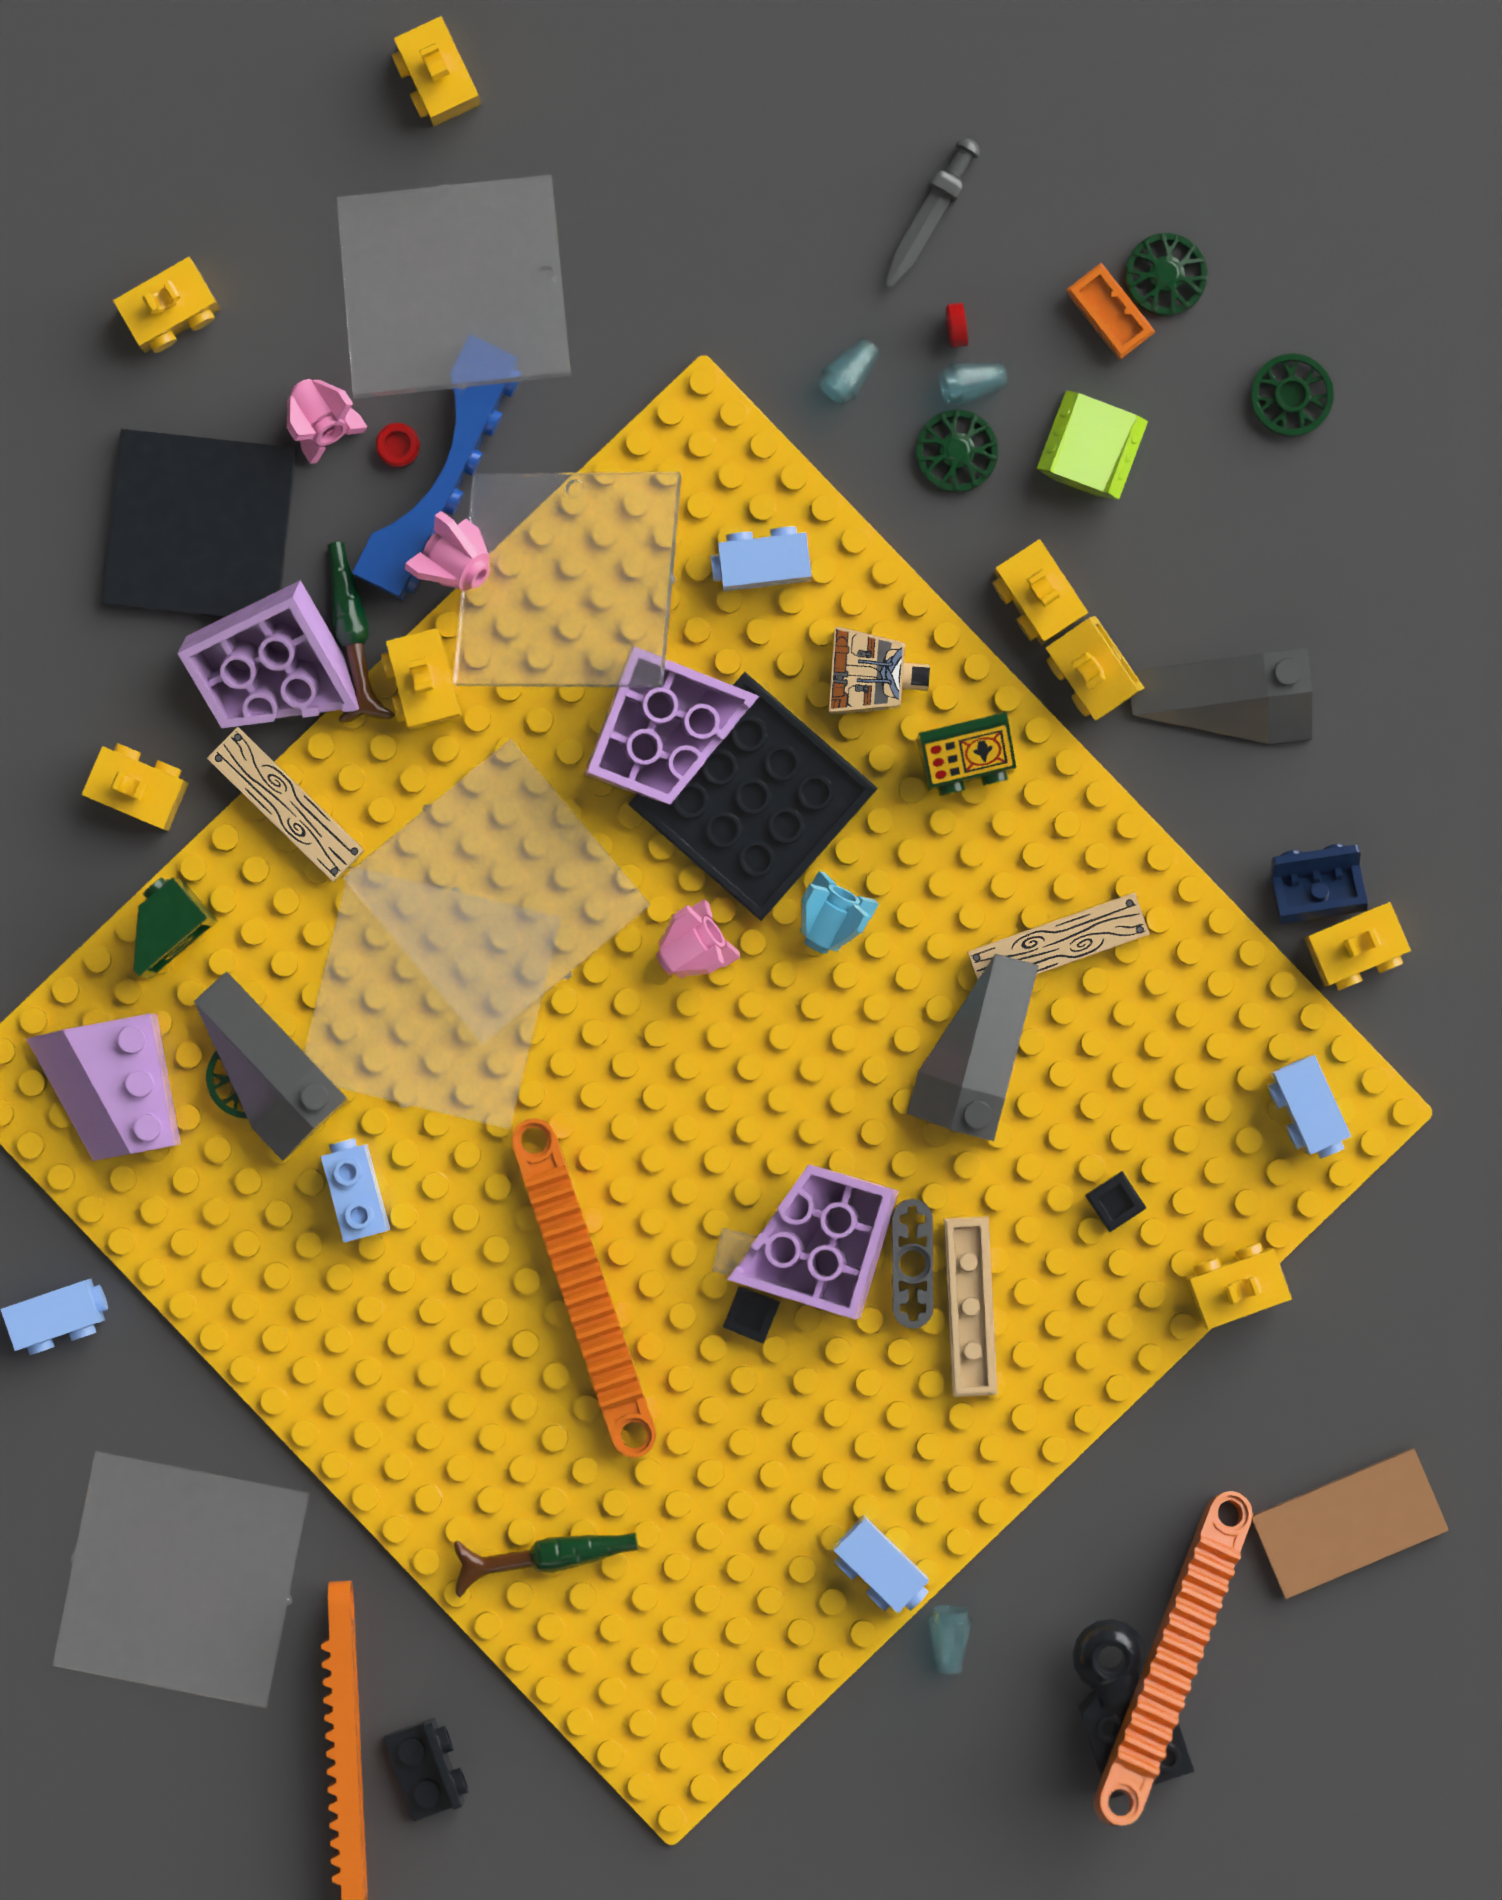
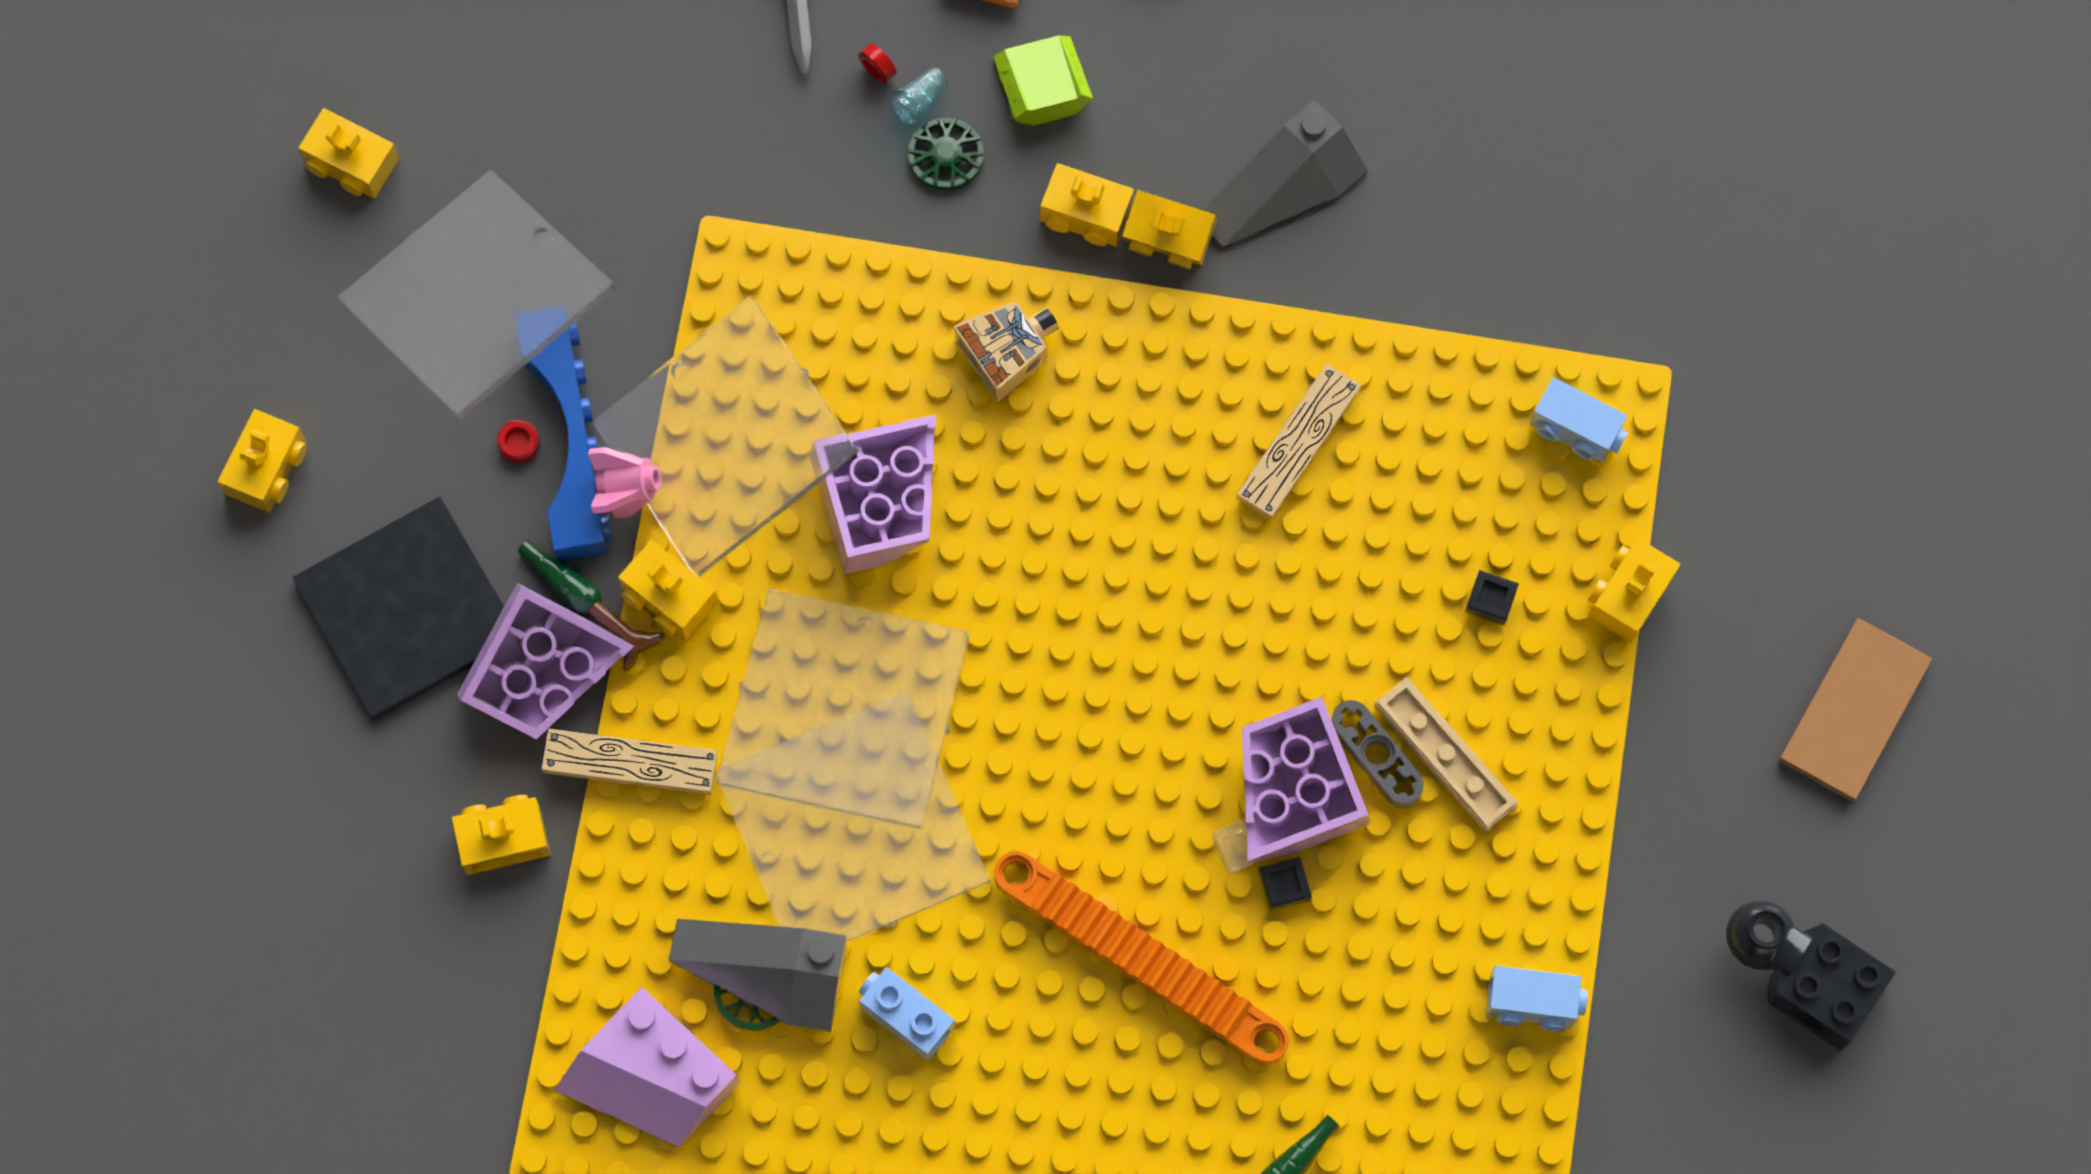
camera: 45 degrees left, 15 degrees down
dark green slope [133,877,218,978] -> none
bright pink brick [287,379,367,464] -> none
black tile [628,672,878,921] -> none
bright pink brick [657,899,740,978] -> none
light blue brick [711,527,812,591] -> none
medium azure brick [800,871,879,954] -> none
clear light blue cone [818,338,880,405] -> none
dark grey wedge [907,954,1039,1141] -> none
slope [916,712,1016,796] -> none
clear light blue cone [928,1605,972,1674] -> none
orange gear [1094,1491,1253,1827] -> none
dark blue bracket [1270,844,1368,924] -> none
yellow brick [1304,902,1411,991] -> none

